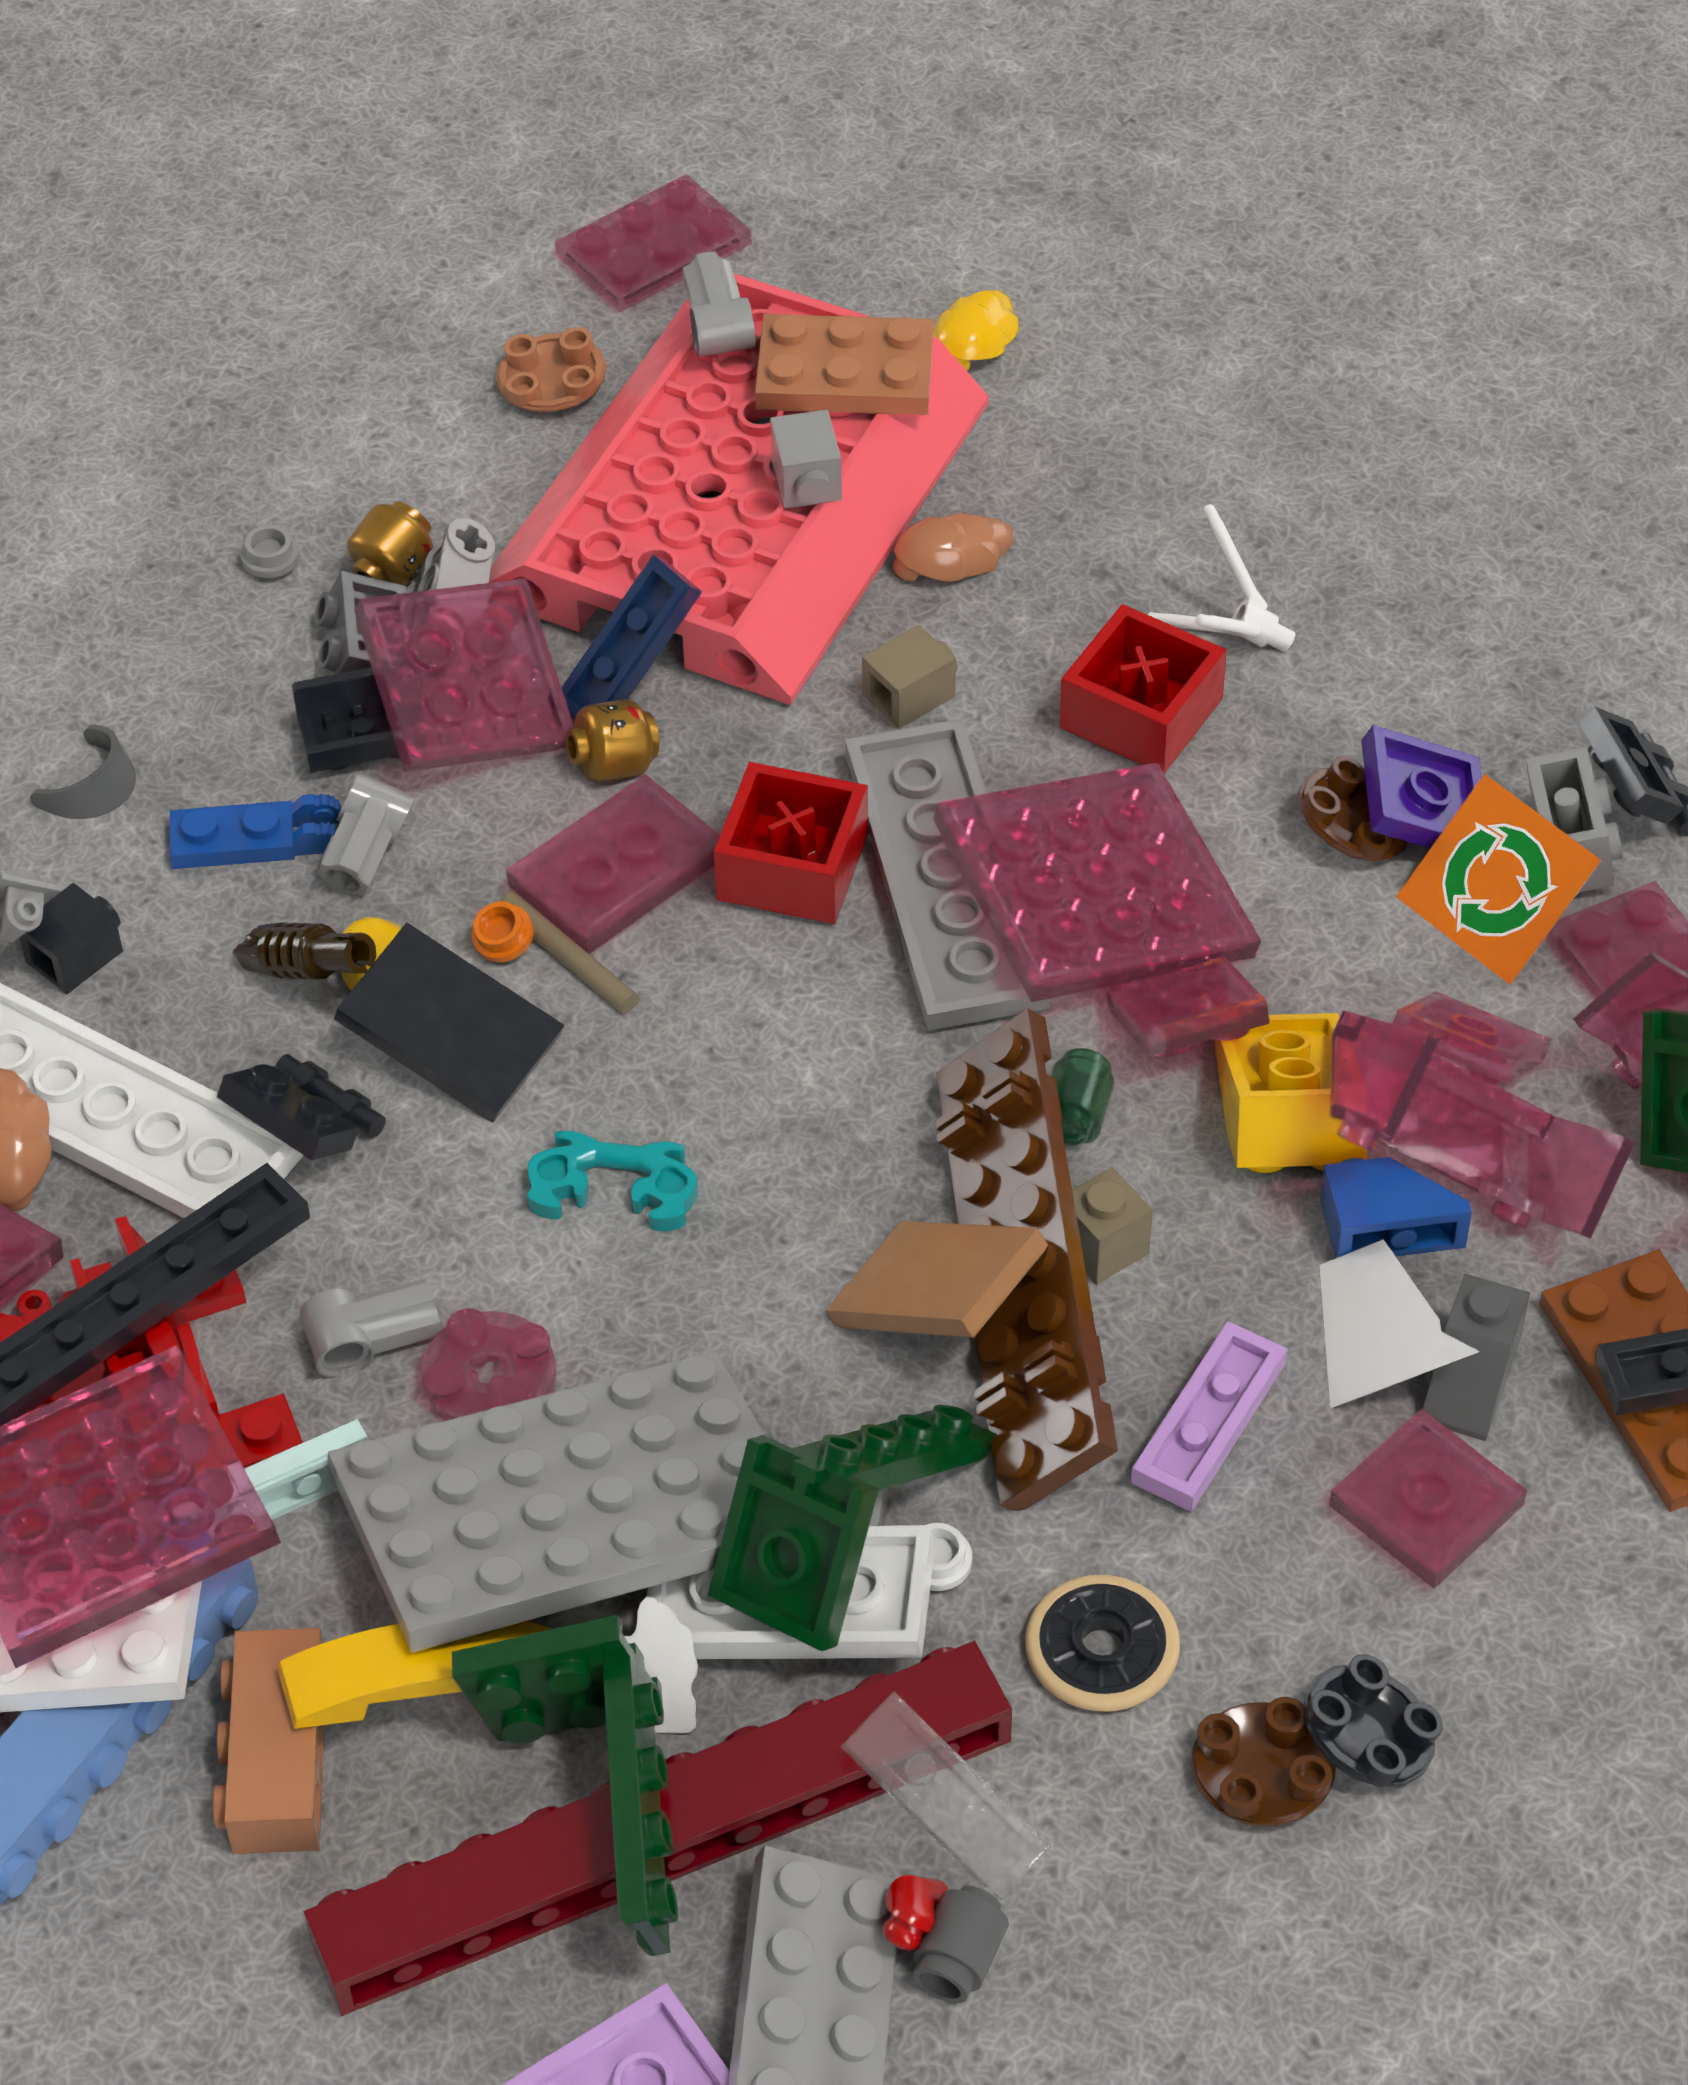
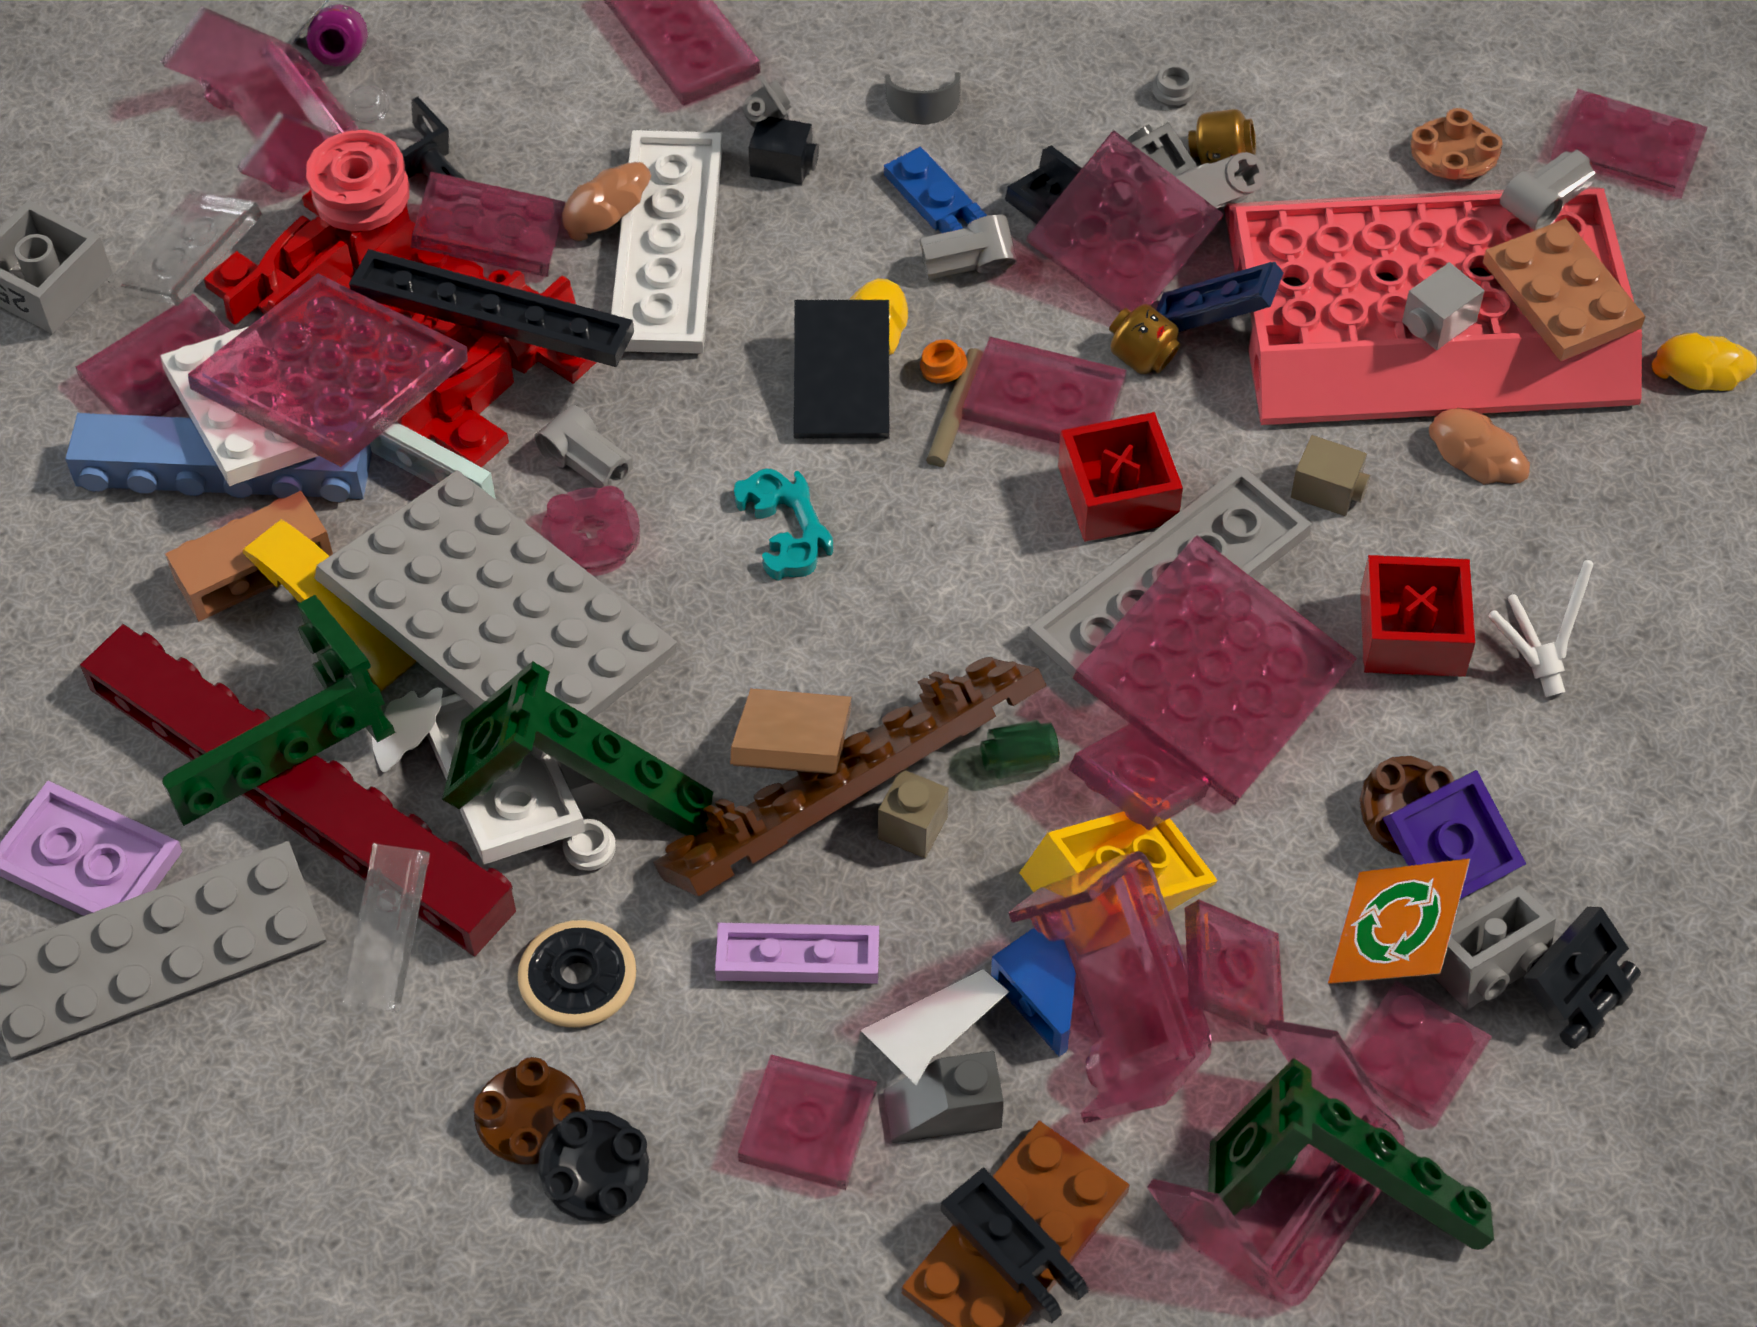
camera: 60 degrees right, 5 degrees up
black plate [216,1054,386,1161] -> none
dark brown hinge [233,922,376,980] -> none
red arm [883,1875,948,1951] -> none
dark grey brick [913,1886,1009,2003] -> none

